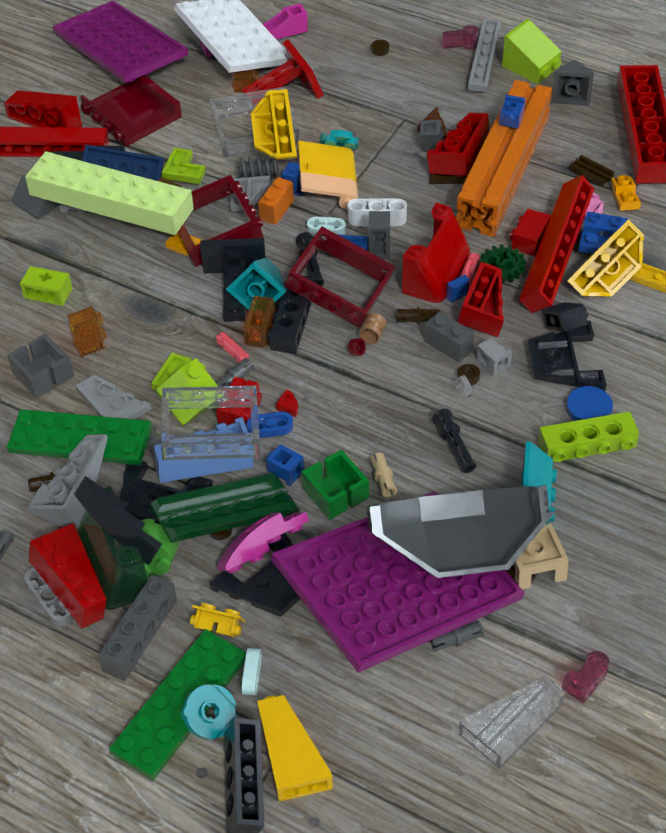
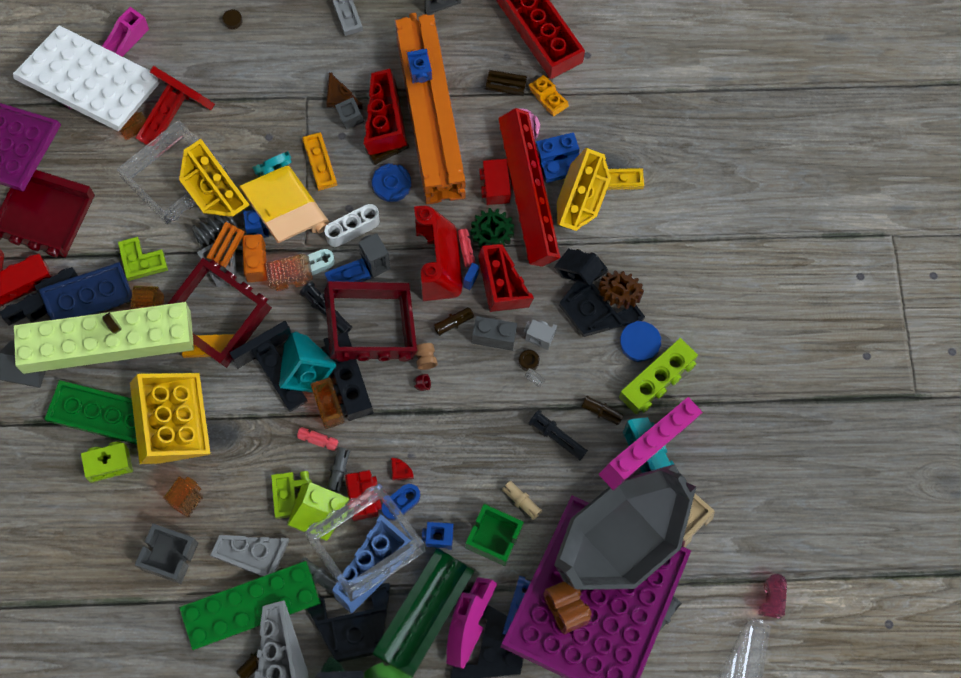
camera: 35 degrees left, 20 degrees up
none -> green plate [44,380,137,445]
none -> dark brown tile [102,312,122,334]
none -> yellow slope [130,373,211,464]
none -> orange tile [206,222,245,268]
none -> clear orange brick [264,254,313,291]
none -> light orange tile [302,132,338,191]
none -> blue tile [372,164,411,202]
none -> dark orange brick [543,581,591,635]
none -> dark brown axle [581,395,623,425]
none -> reddish brown gear [598,271,644,309]
none -> dark pink arch [599,397,703,491]

